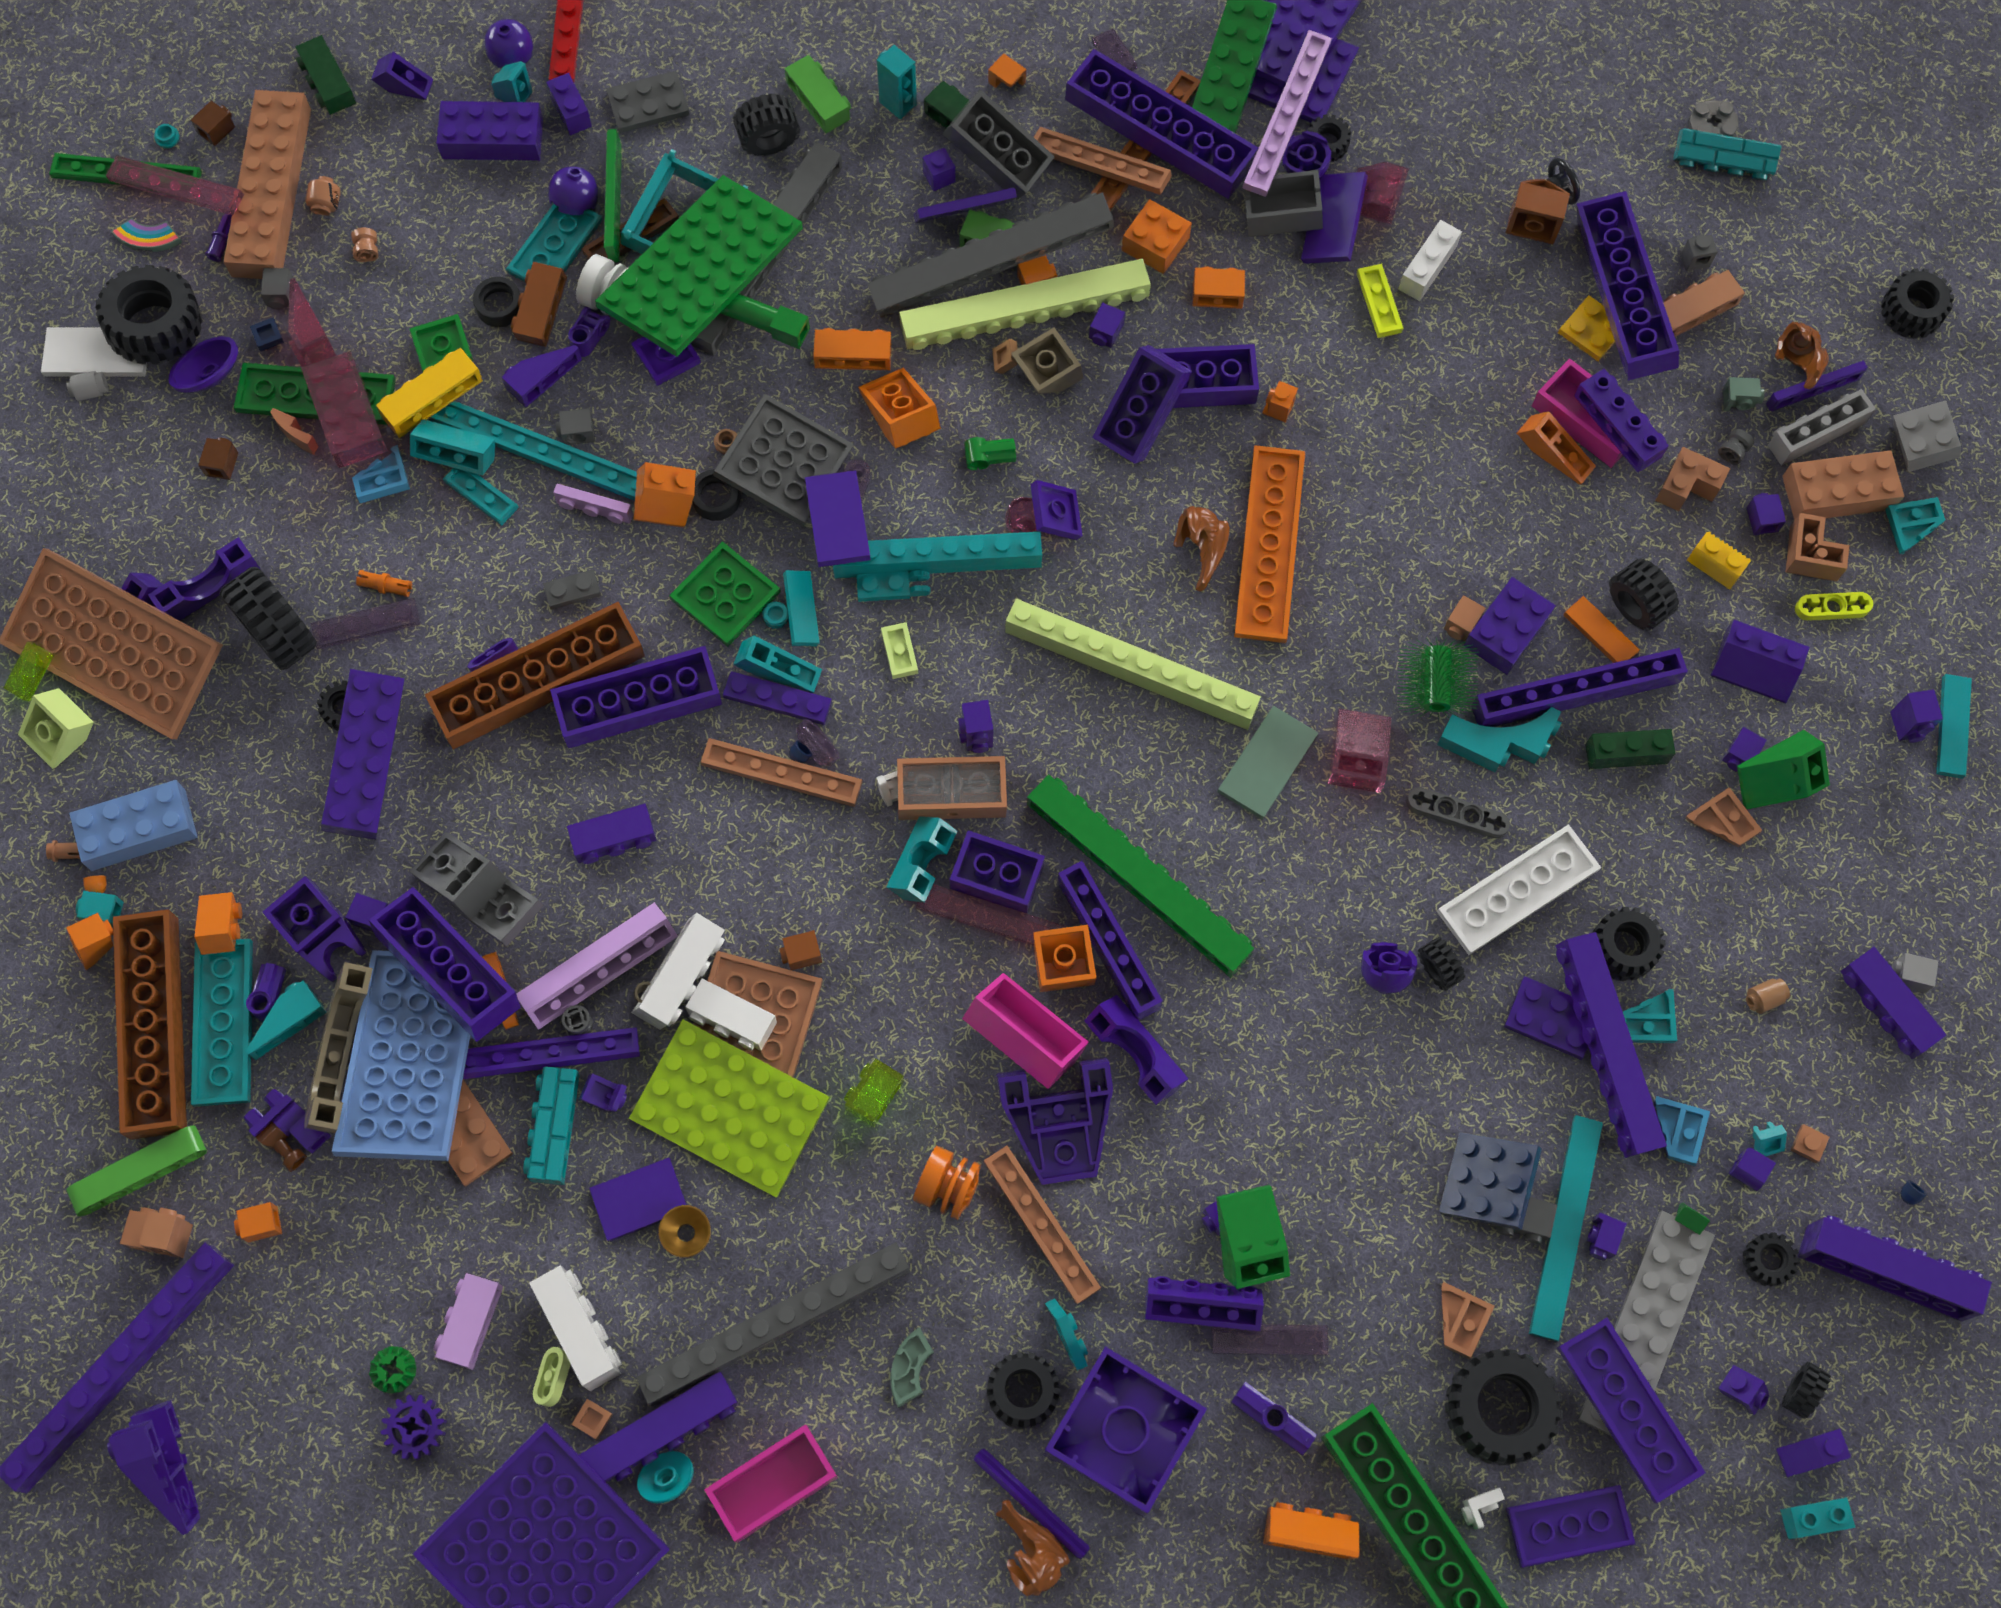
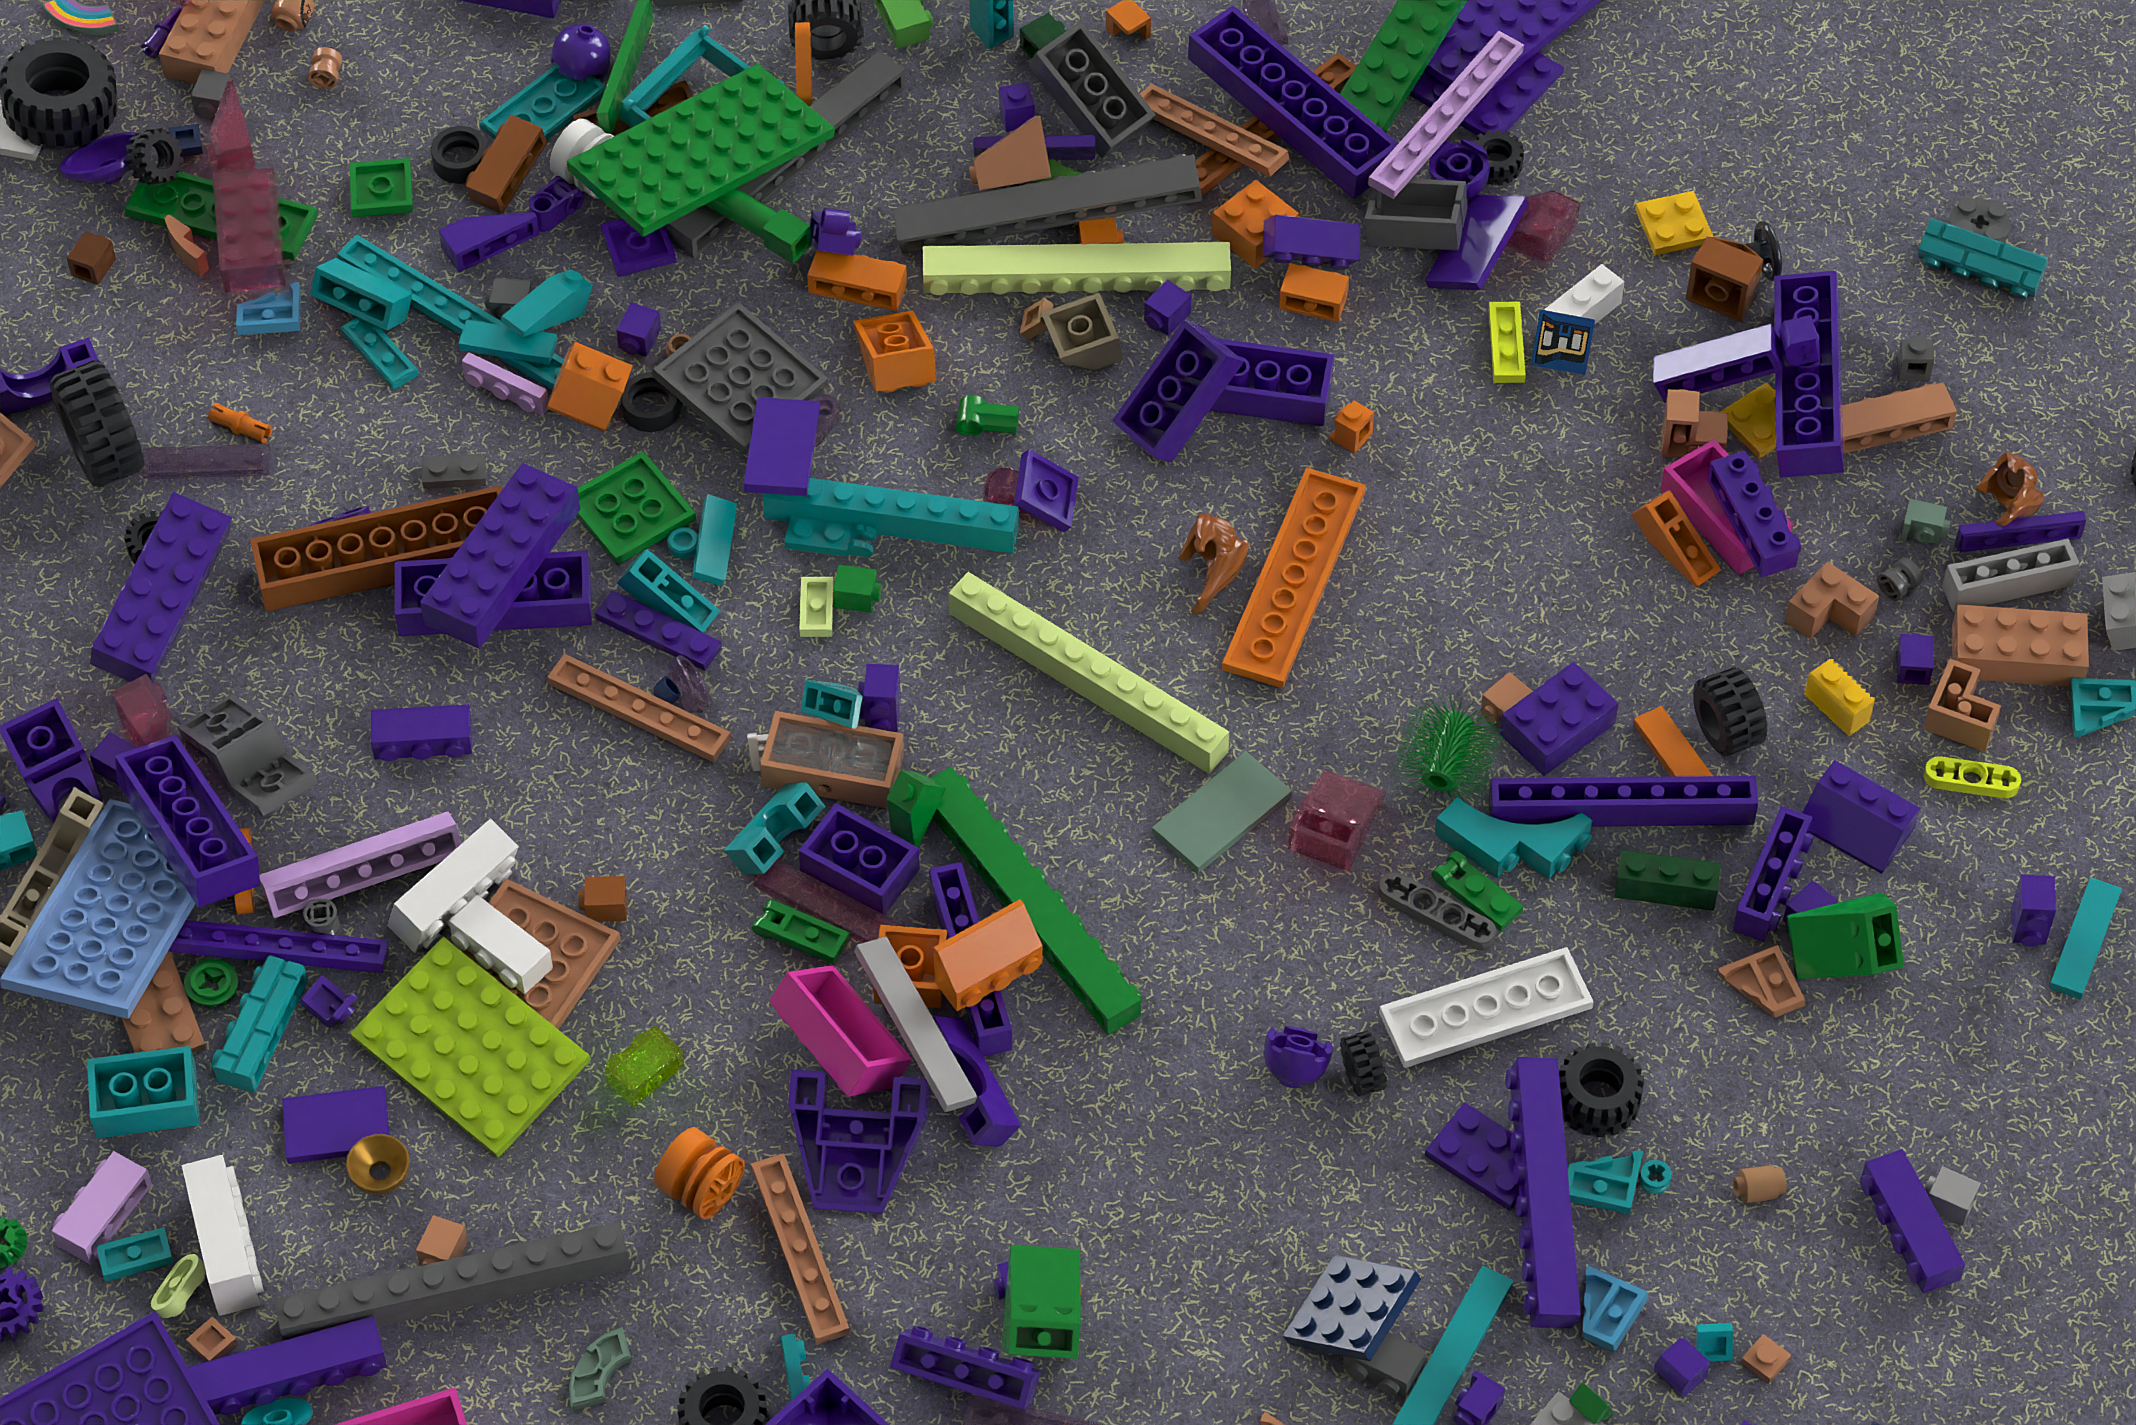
camera: 15 degrees right, 15 degrees down
yellow brick [376,347,483,438] -> none
none -> teal brick [87,1046,200,1139]
none -> teal plate [96,1227,174,1282]
none -> clear pink slope [111,674,172,747]
none -> black tyre [125,128,183,185]
none -> green gear [184,959,239,1009]
none -> nougat brick [416,1215,468,1266]
none -> dark purple brick [420,463,580,649]
none -> teal tile [458,319,558,365]
none -> teal slope [501,269,593,337]
none -> dark purple brick [616,303,661,357]
none -> green plate [751,900,850,965]
none -> orange beam [795,22,813,106]
none -> teal slope [800,680,862,728]
none -> dark purple hinge [810,208,861,255]
none -> green brick [833,565,882,613]
none -> light grey tile [854,937,977,1112]
none -> green slope [887,769,946,847]
none -> orange slope [934,899,1043,1011]
none -> nougat slope [969,115,1051,191]
none -> dark purple brick [1263,215,1360,270]
none -> green plate [1431,851,1524,932]
none -> sticker [1531,309,1595,375]
none -> yellow plate [1635,191,1714,255]
none -> teal bush [1639,1160,1672,1194]
none -> brick [1653,324,1783,403]
none -> nougat brick [1661,389,1728,458]
none -> dark purple brick [1733,806,1814,942]
none -> dark purple piece [1778,315,1821,366]

